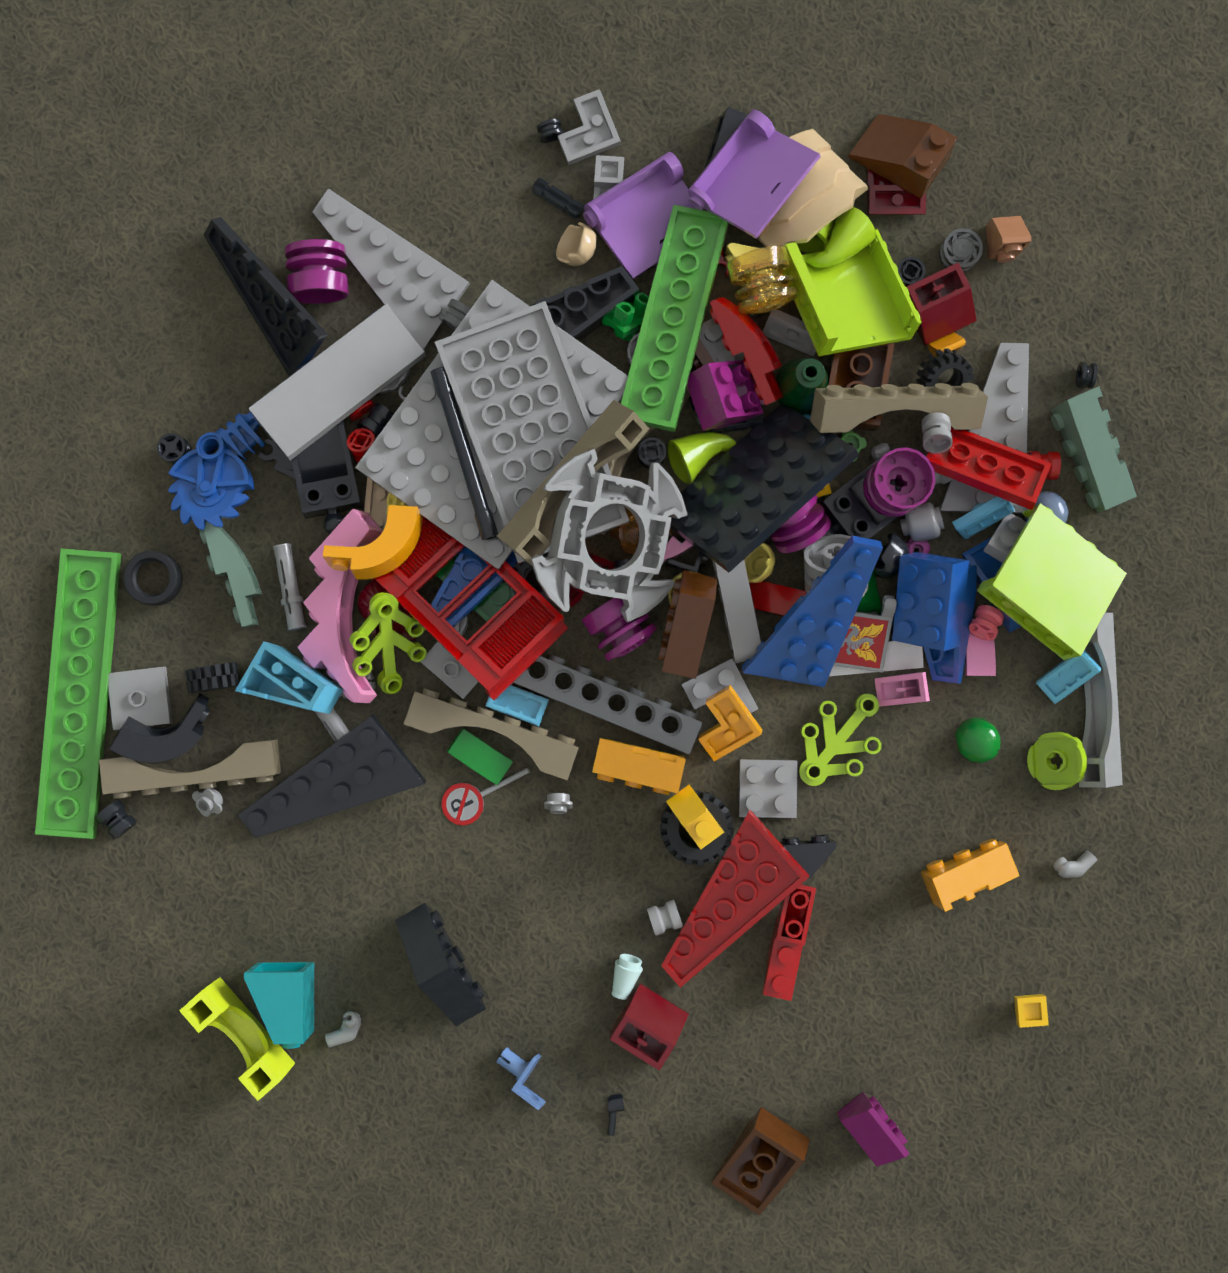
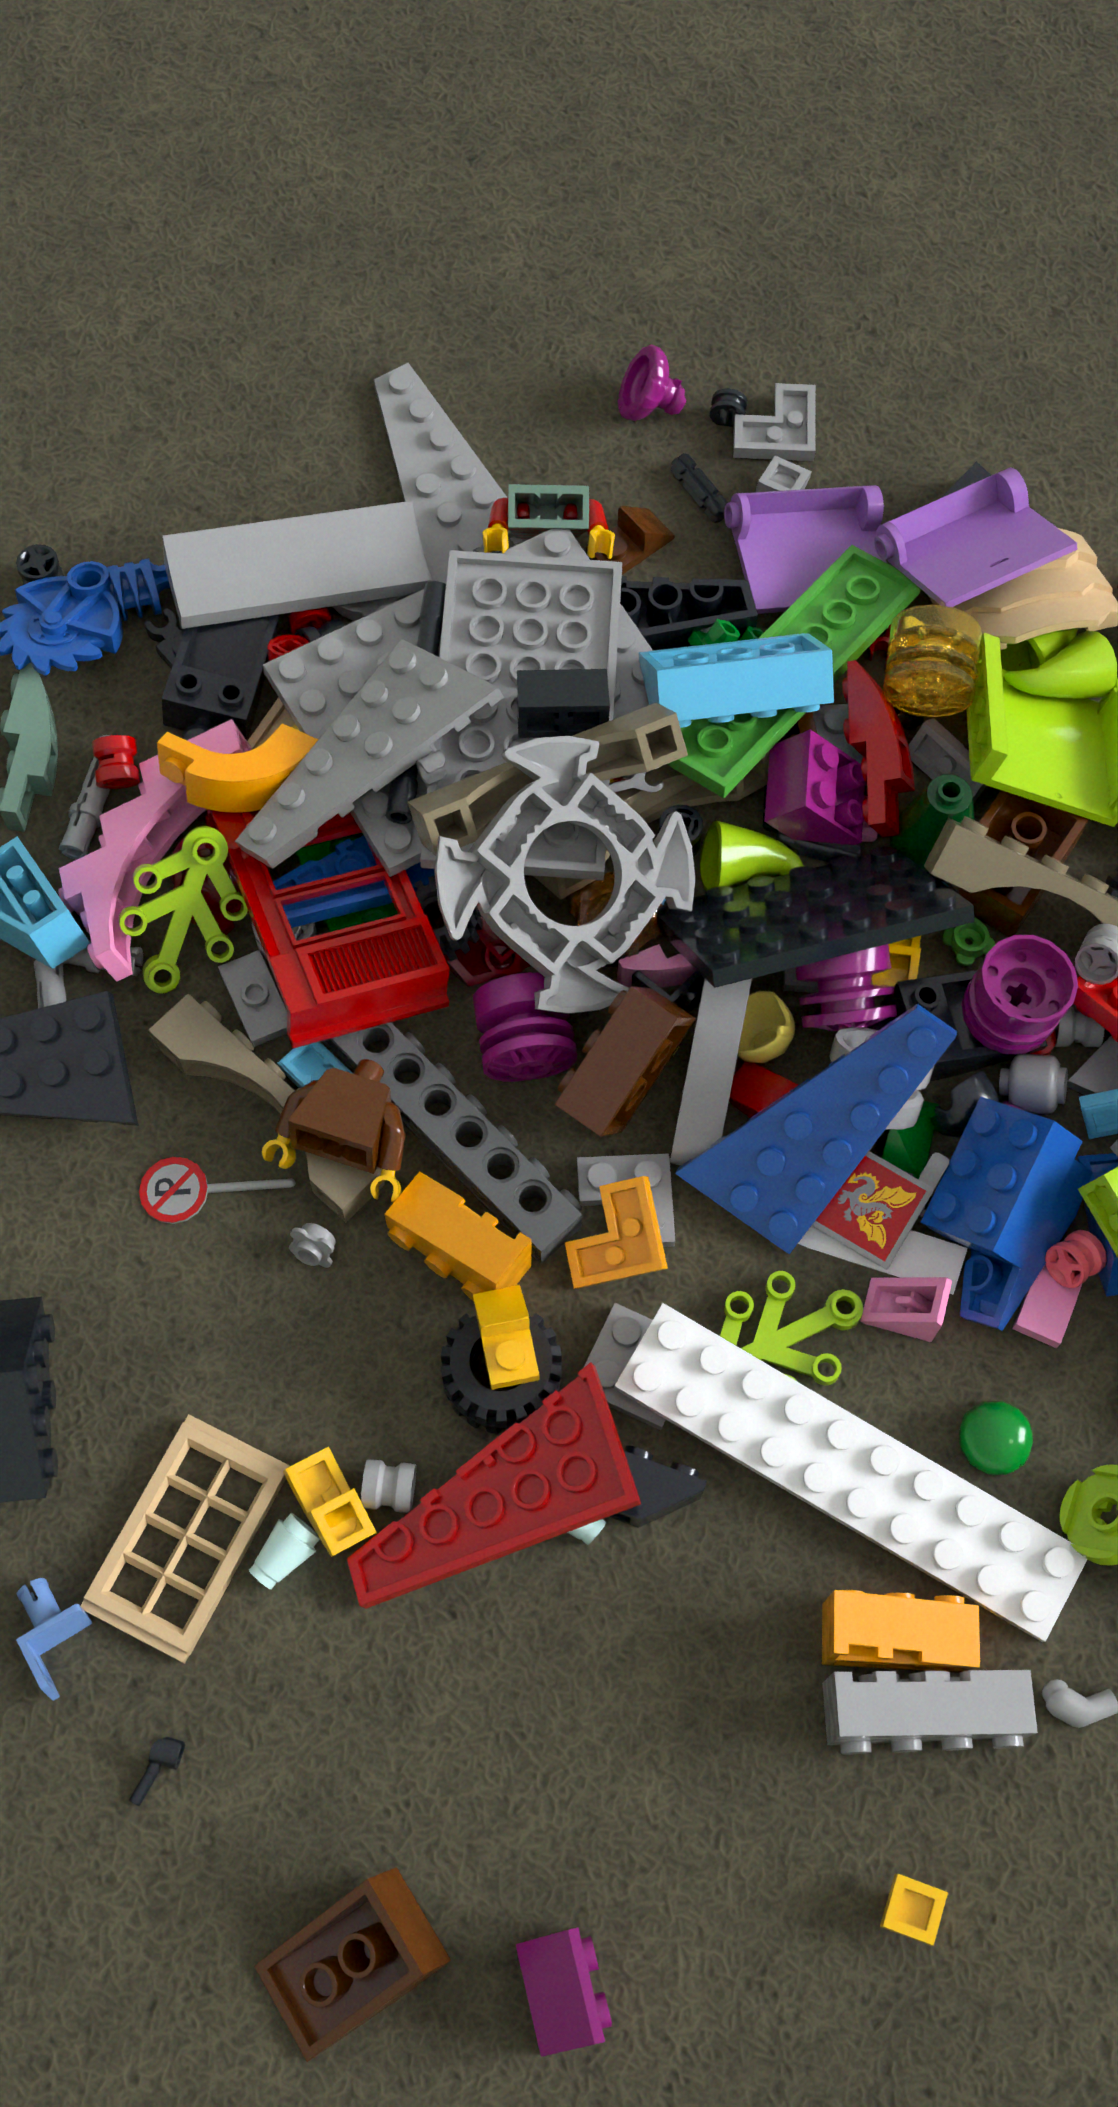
camera: 25 degrees right, 20 degrees down
black wing [204,217,328,377] -> none
magenta wheel [284,239,349,304] -> none
green slope [447,727,513,785] -> none
tan hair [556,222,596,267] -> none
dark red slope [610,983,689,1071] -> none
red slope [762,885,816,1001] -> none
none -> tan piece [81,1415,290,1664]
none -> red wheel [92,735,140,789]
none -> light grey wing [235,639,504,869]
none -> reddish brown torso [262,1059,405,1202]
none -> yellow slope [283,1447,377,1557]
none -> light grey hand [416,744,447,785]
none -> torso [482,484,615,559]
none -> black hinge [517,669,610,738]
none -> reddish brown slope [586,506,675,575]
none -> white plate [614,1303,1087,1642]
none -> magenta hair [618,344,686,421]
none -> medium azure slope [639,633,834,728]
none -> light grey wedge [822,1670,1038,1754]

